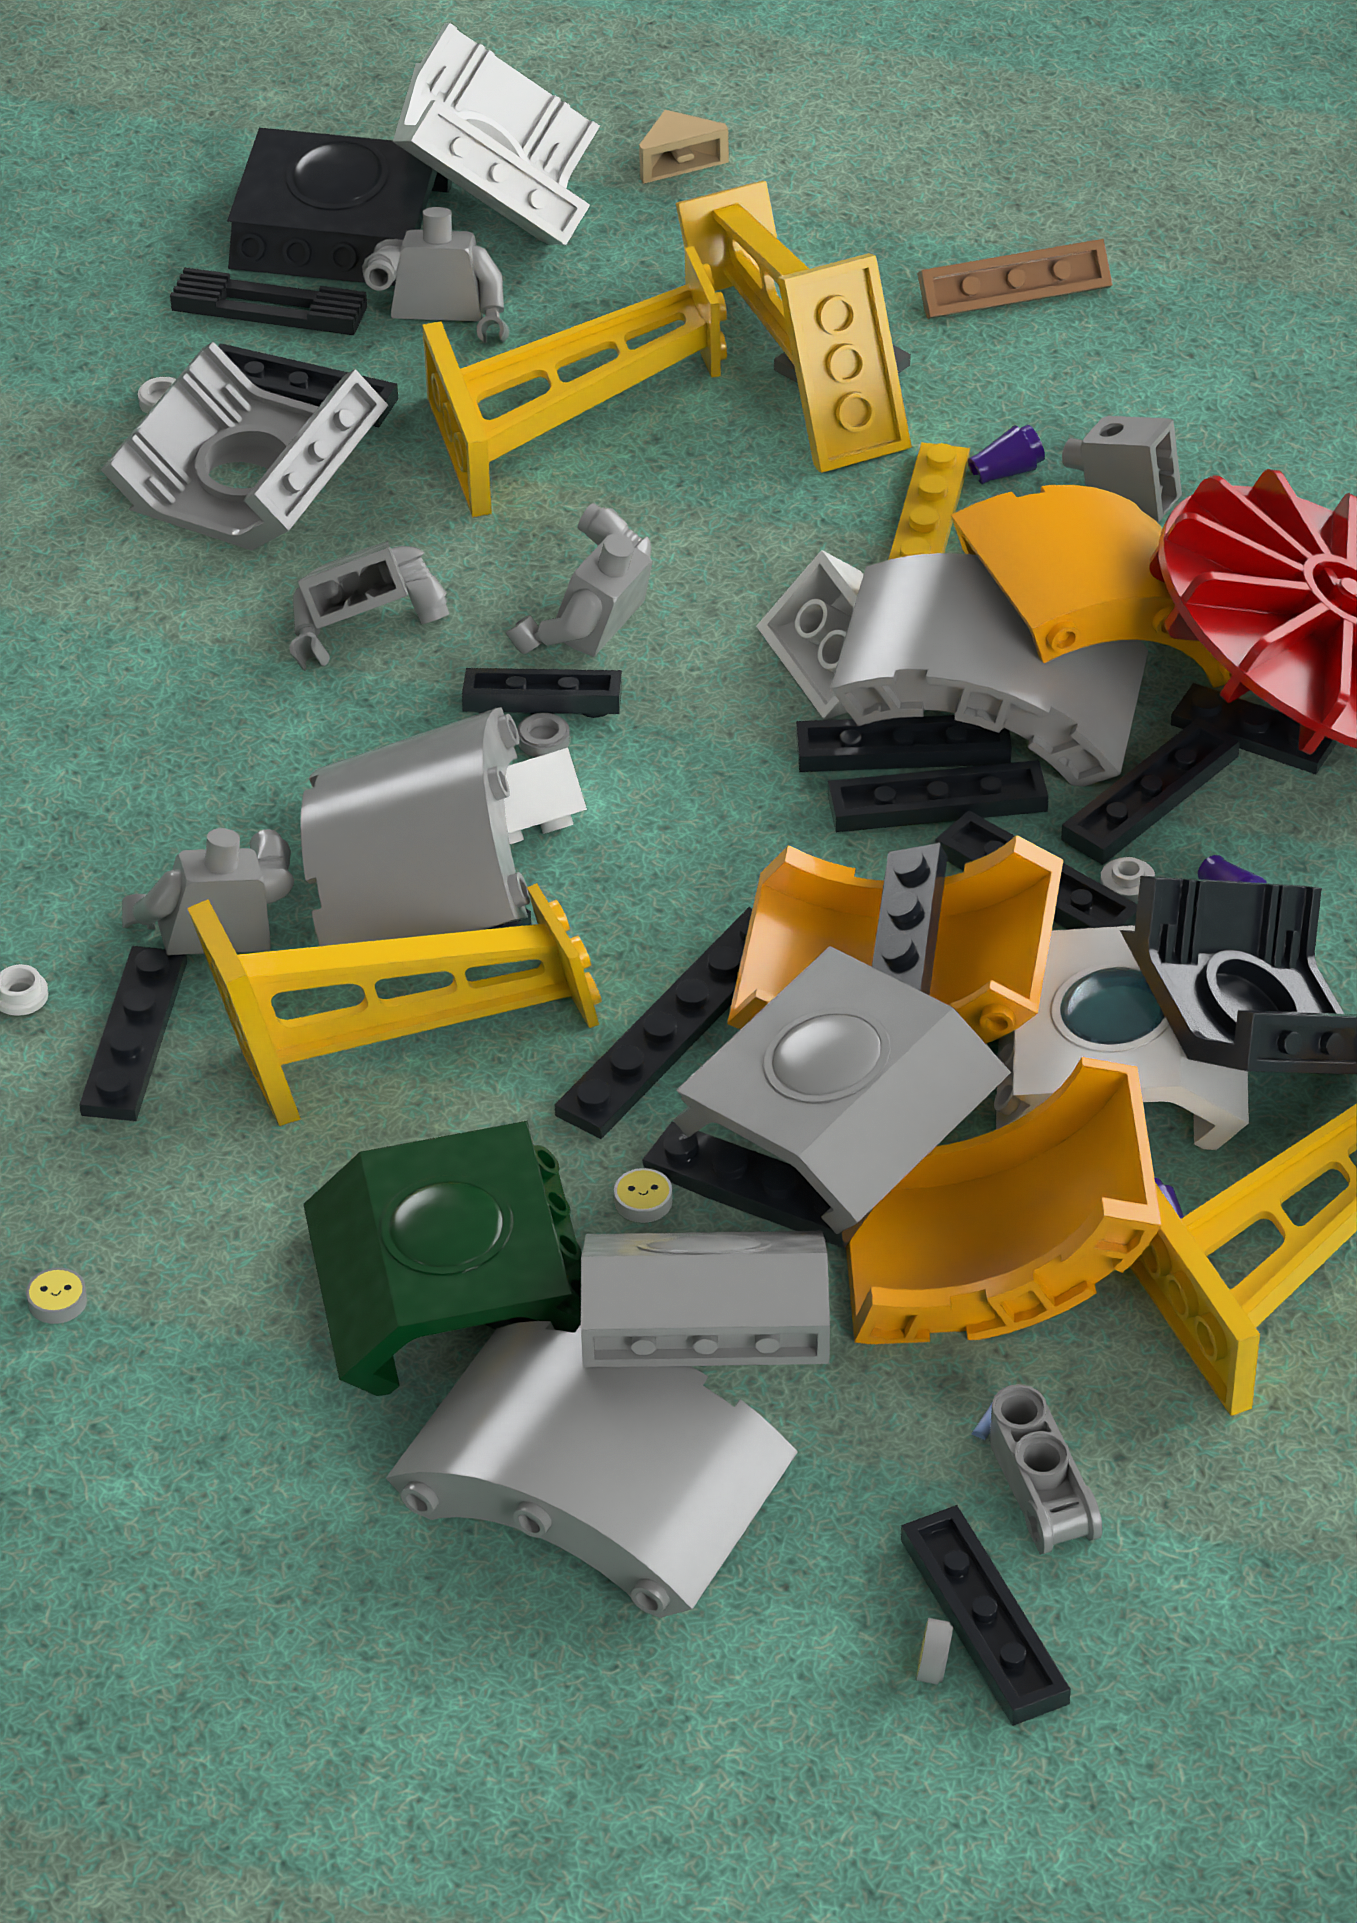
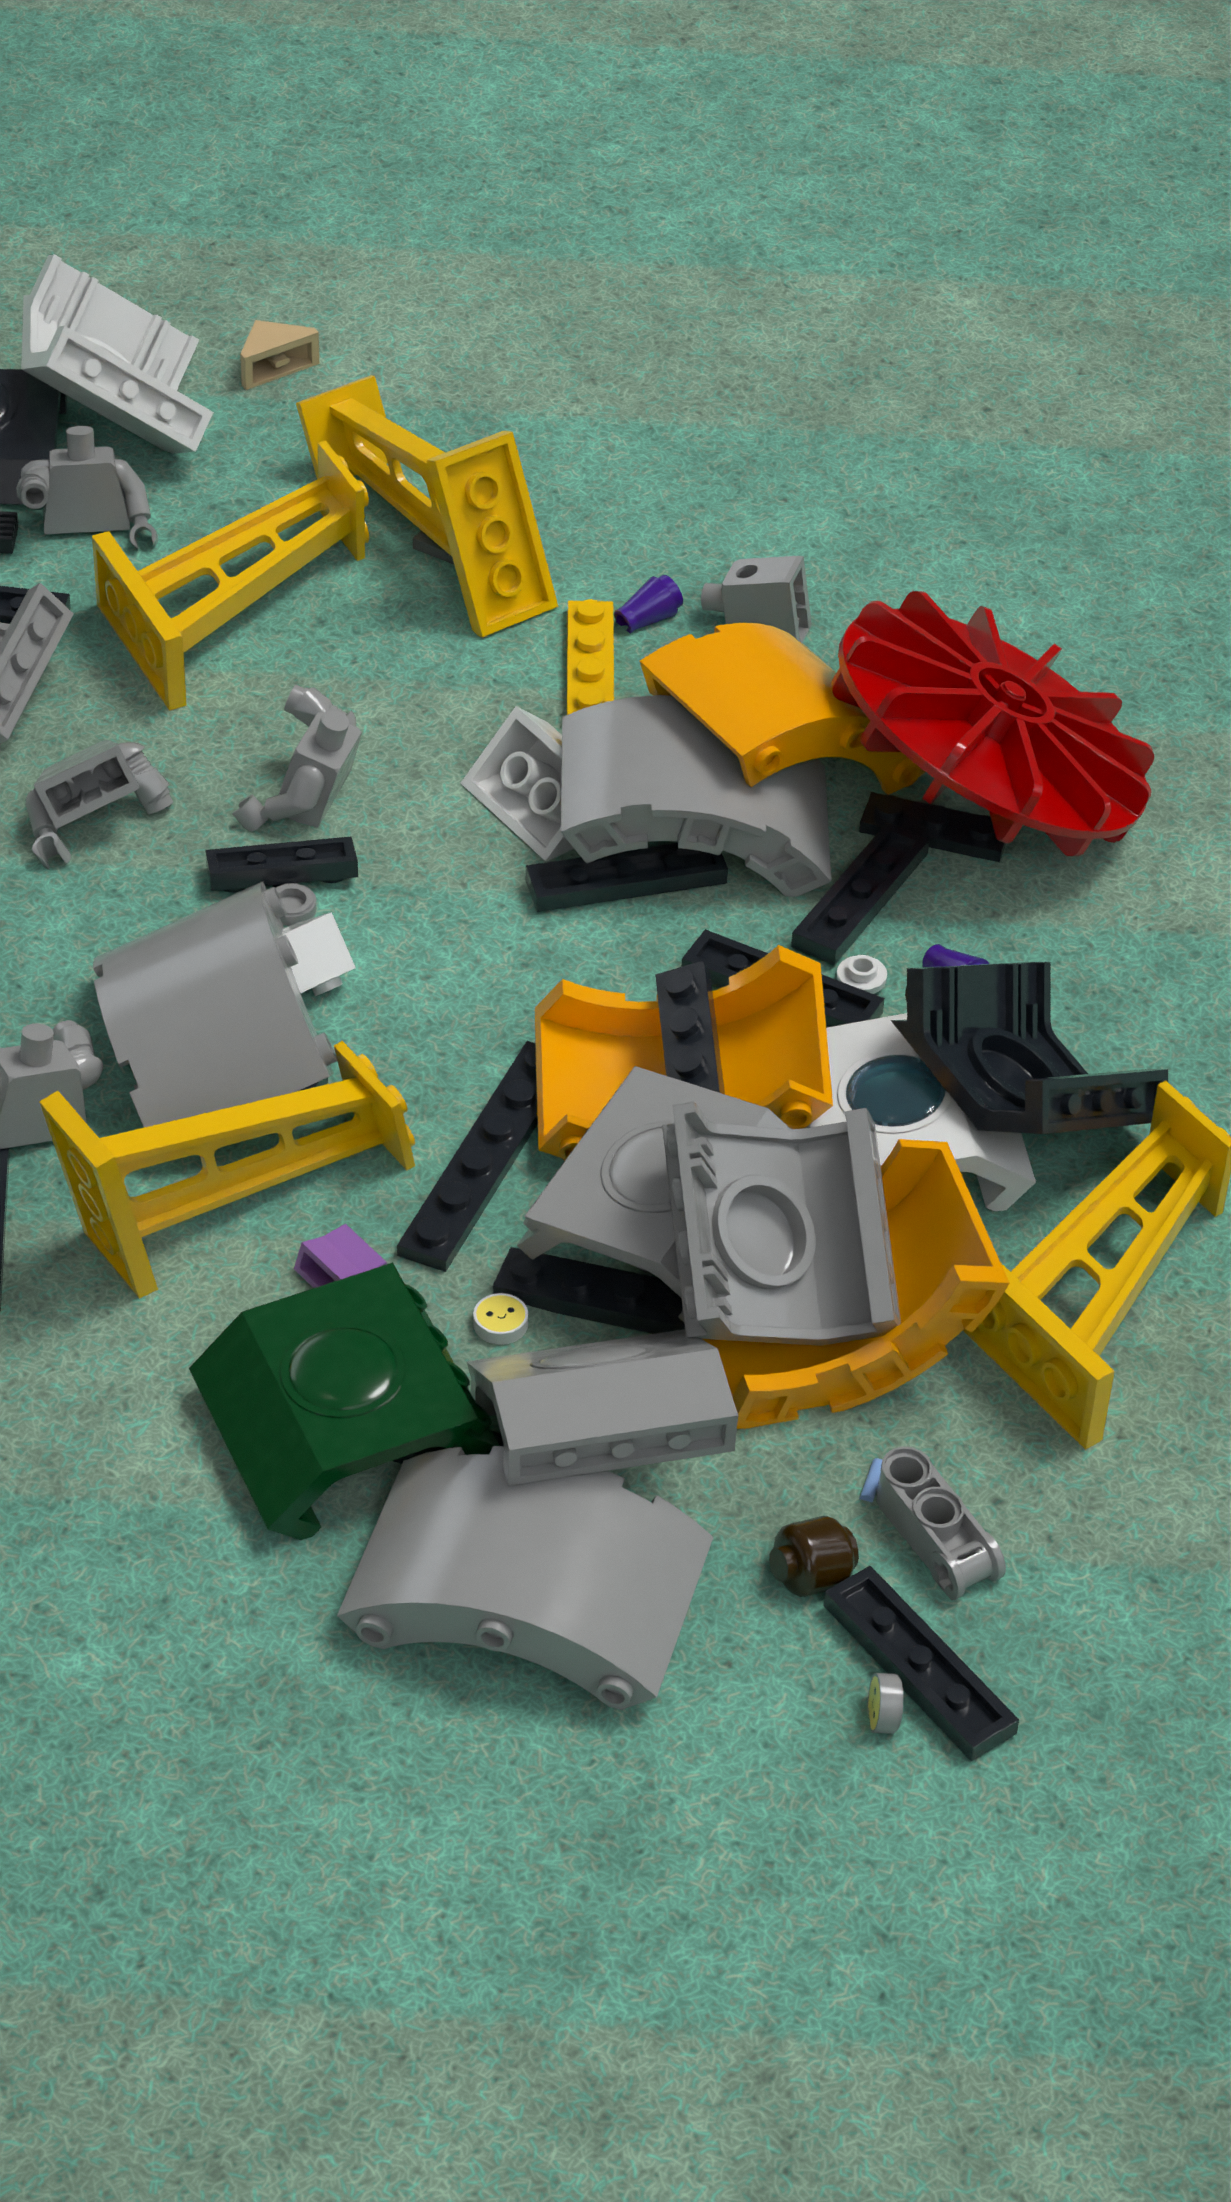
camera: 15 degrees left, 0 degrees up
black plate [828,760,1049,833] -> none
medium nougat plate [917,239,1113,319] -> none
none -> medium lavender piece [294,1223,387,1288]
none -> light grey panel [662,1101,901,1346]
none -> dark brown head [769,1516,859,1597]

